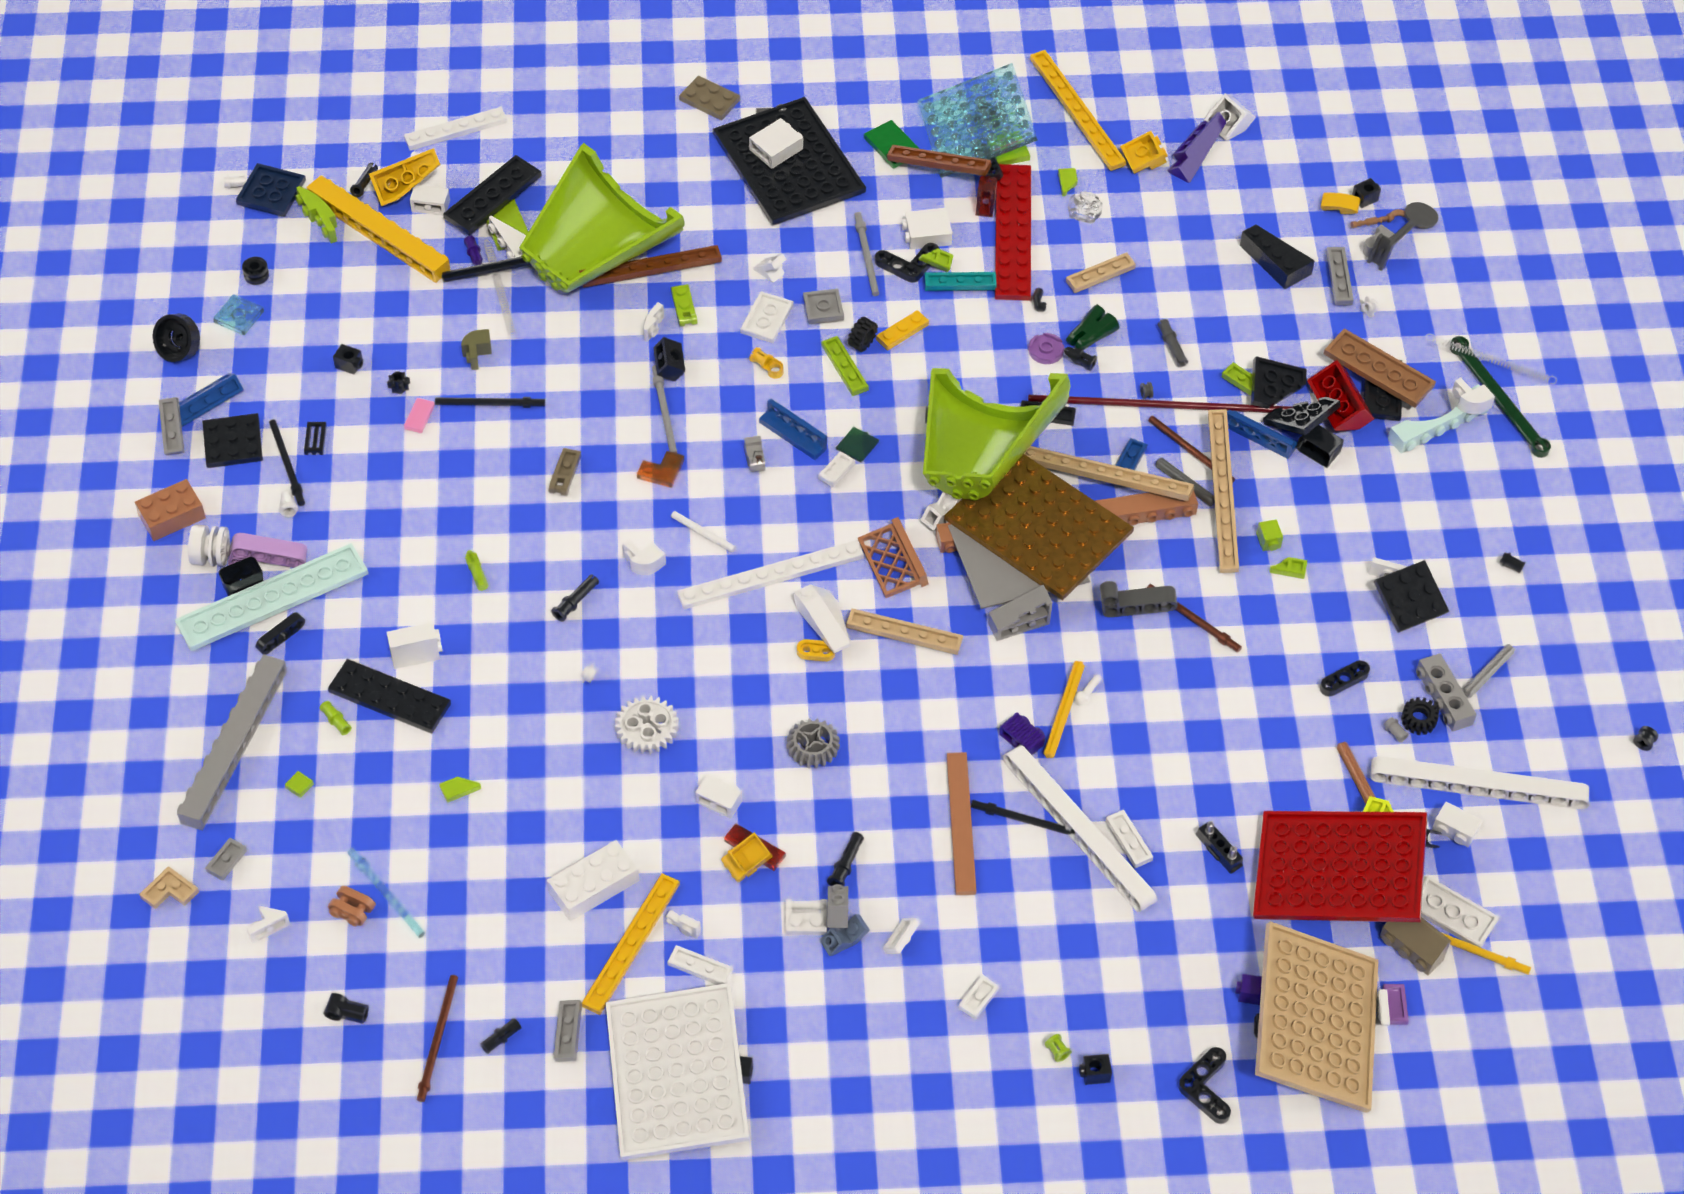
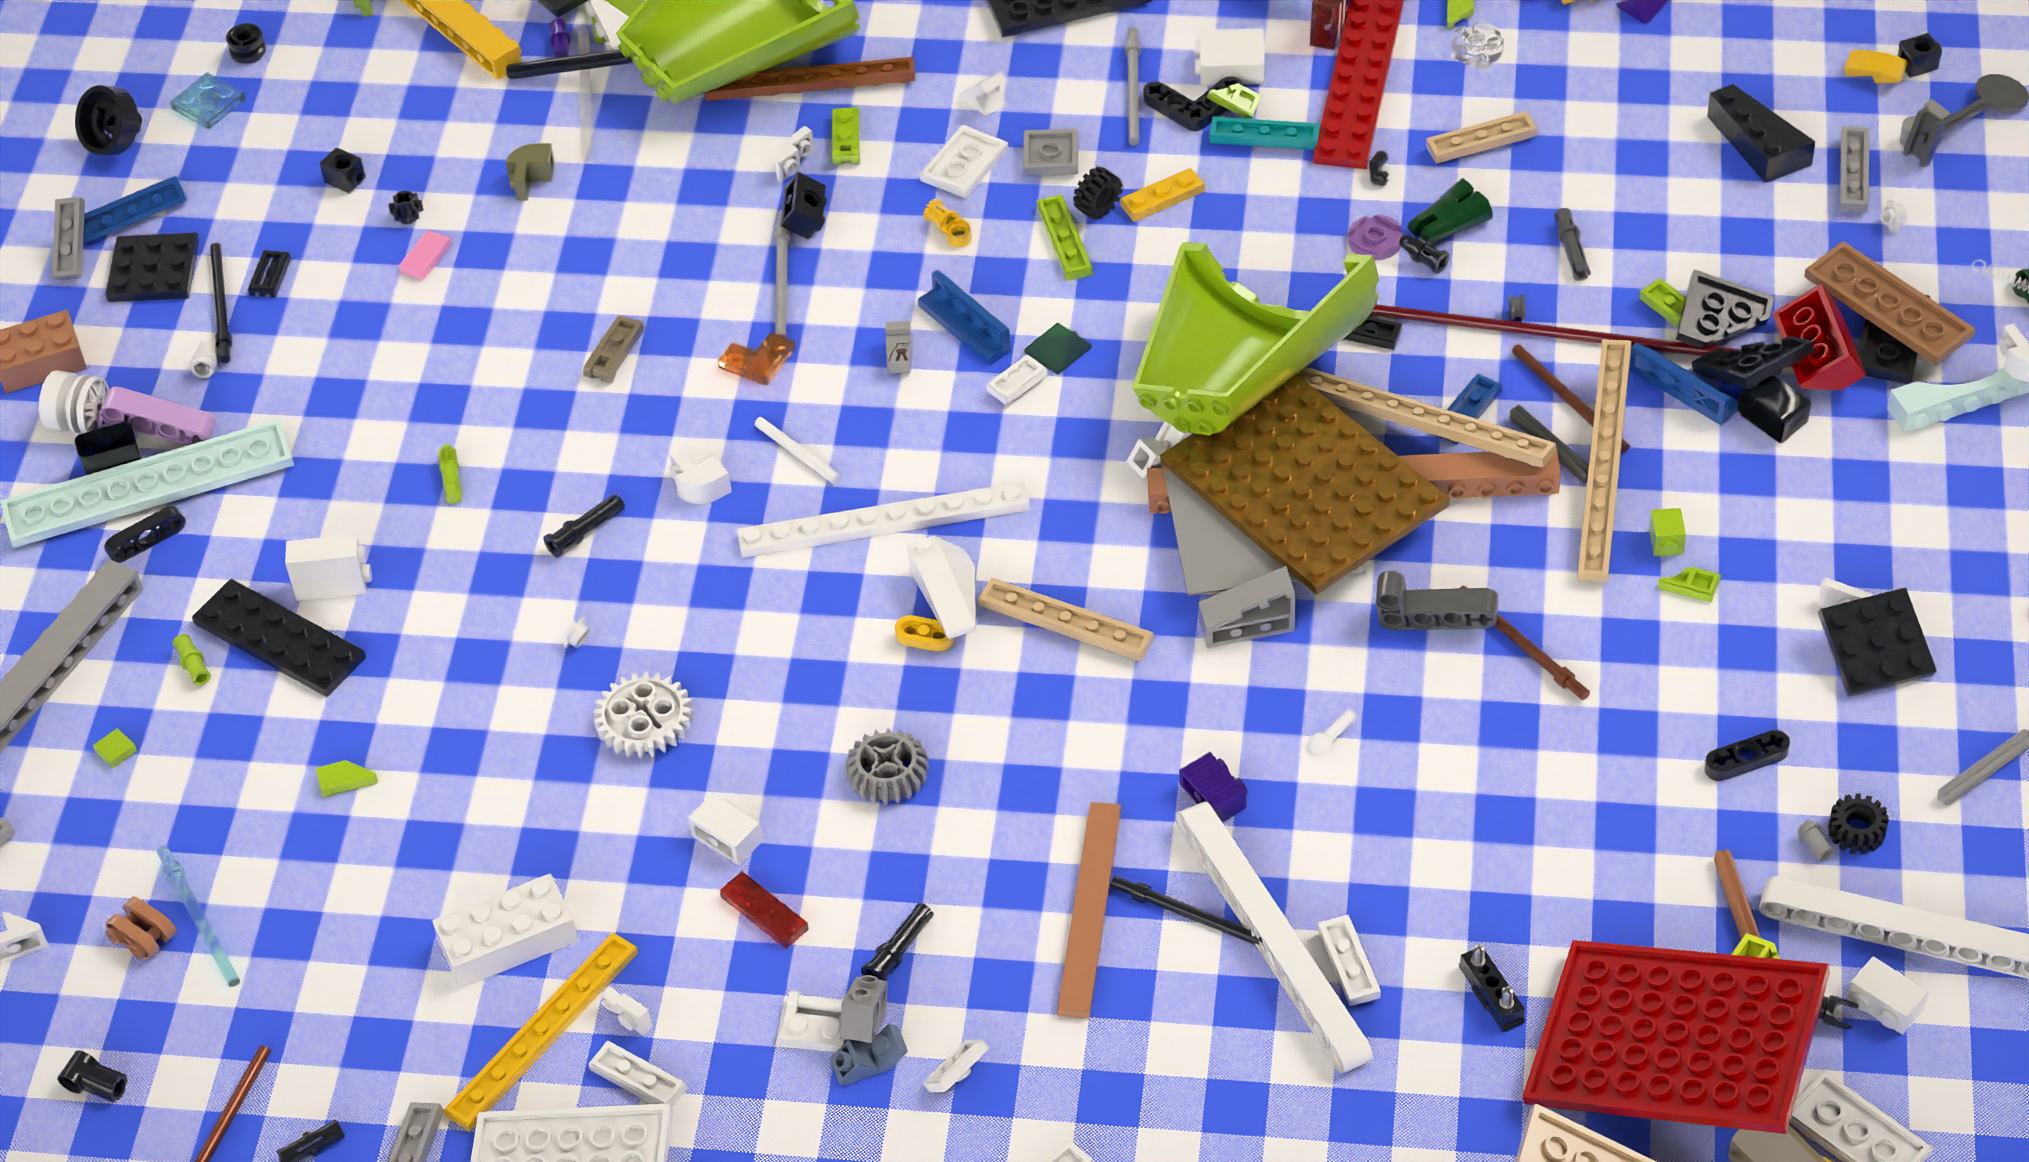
camera: 15 degrees right, 5 degrees down
black bar [435,397,546,408] -> none
yellow piece [721,832,773,882] -> none
nougat fence [858,517,929,598] -> none
yellow axle [1043,661,1085,758] -> none
medium nougat piece [1350,209,1406,228] -> none
light grey brick [1416,653,1477,732] -> none

